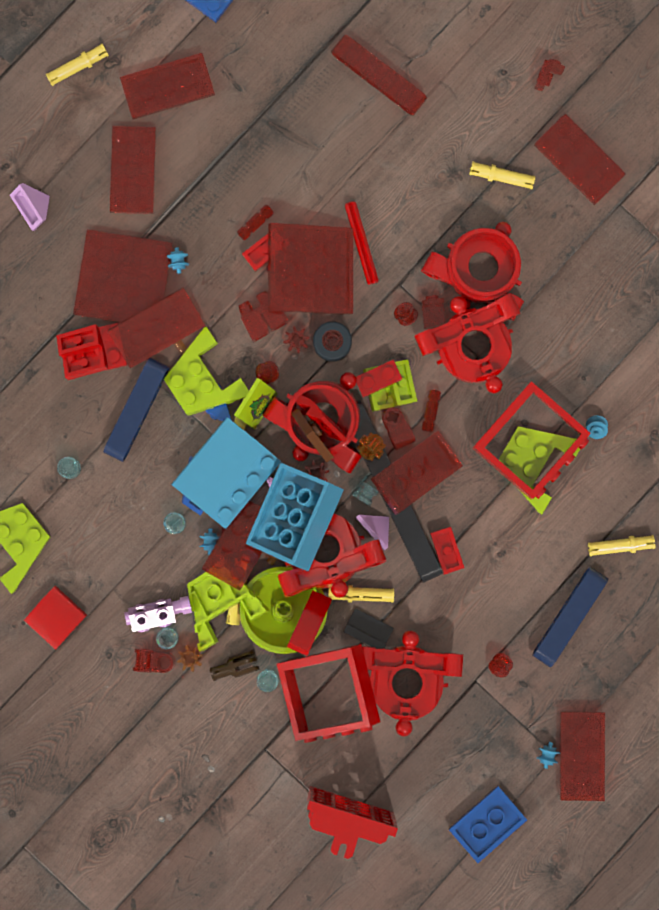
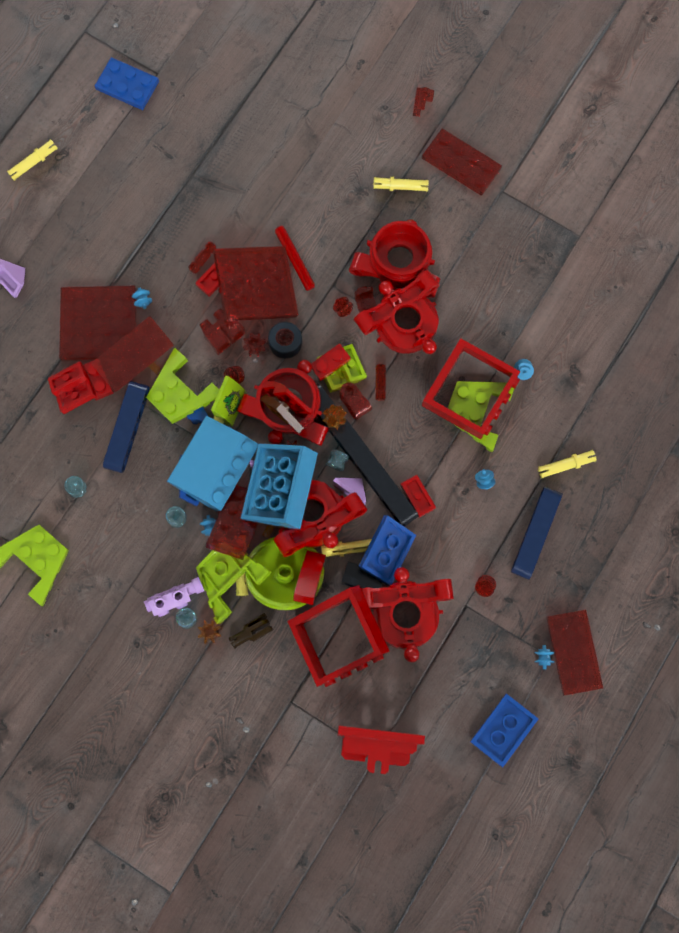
camera: 10 degrees left, 10 degrees down
red slope [24,586,87,650] -> none
clear red plate [110,126,156,214] -> none
clear red plate [120,53,215,120] -> none
clear red piece [133,649,176,673] -> none
clear light blue wheel [257,669,279,692] -> none
clear red beam [331,34,427,116] -> none
clear red plate [371,431,463,515] -> none
none -> blue plate [358,515,416,586]
none -> dark azure wheel [475,469,496,489]

